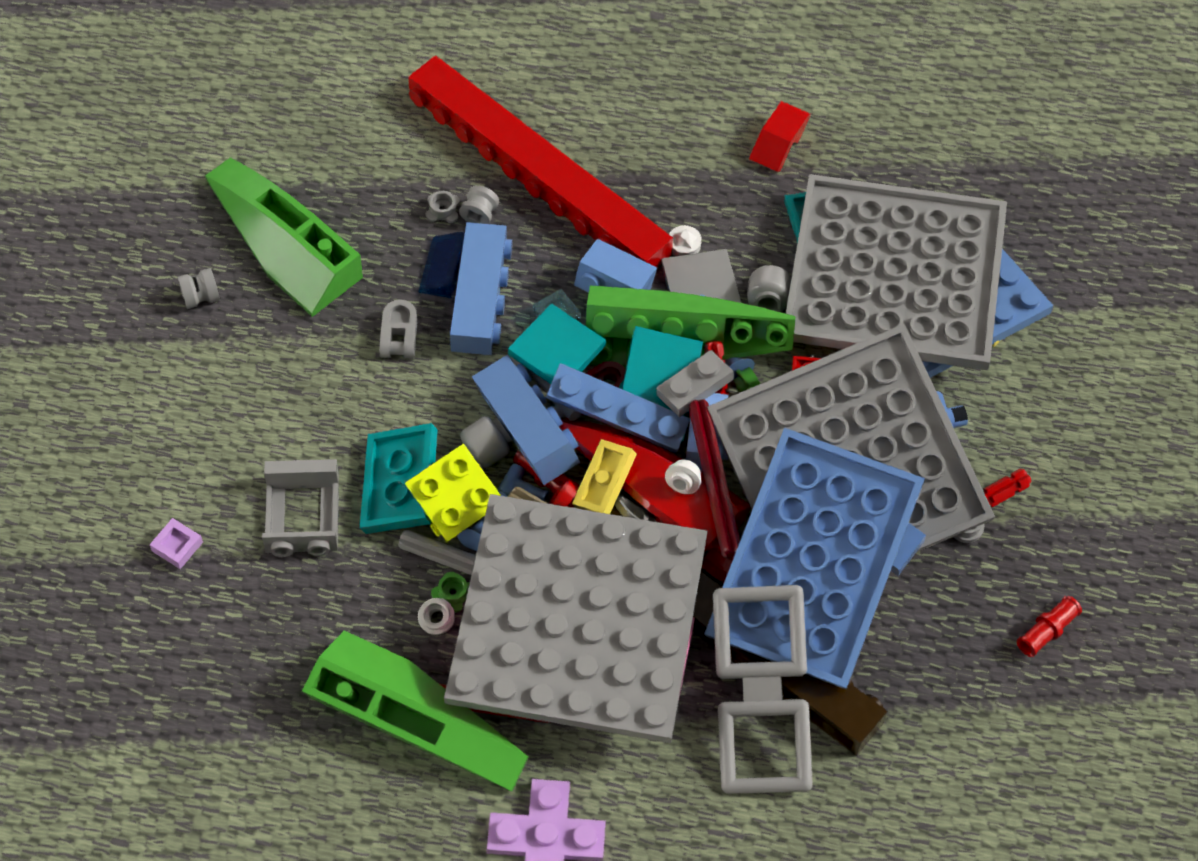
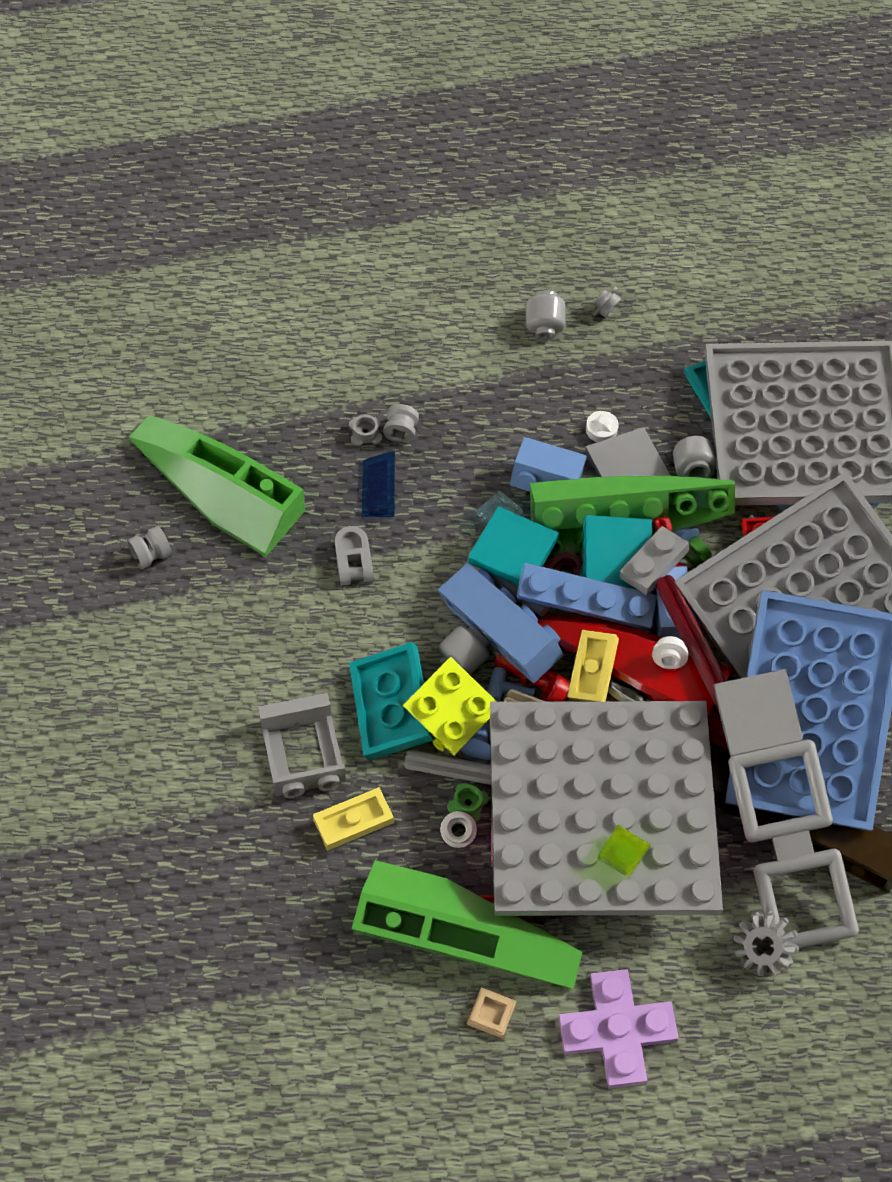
camera: 10 degrees left, 0 degrees up
lavender plate [150,518,203,569] -> none
red brick [408,55,673,268] -> none
medium blue brick [450,222,512,355] -> none
red slope [749,101,811,172] -> none
none -> light yellow plate [313,787,394,851]
none -> tan tile [467,987,517,1039]
none -> light grey head [526,290,566,339]
none -> light grey plate [593,286,621,318]
none -> clear neon green tile [597,824,651,879]
none -> light grey tile [713,669,803,757]
none -> light grey gear [734,911,799,976]

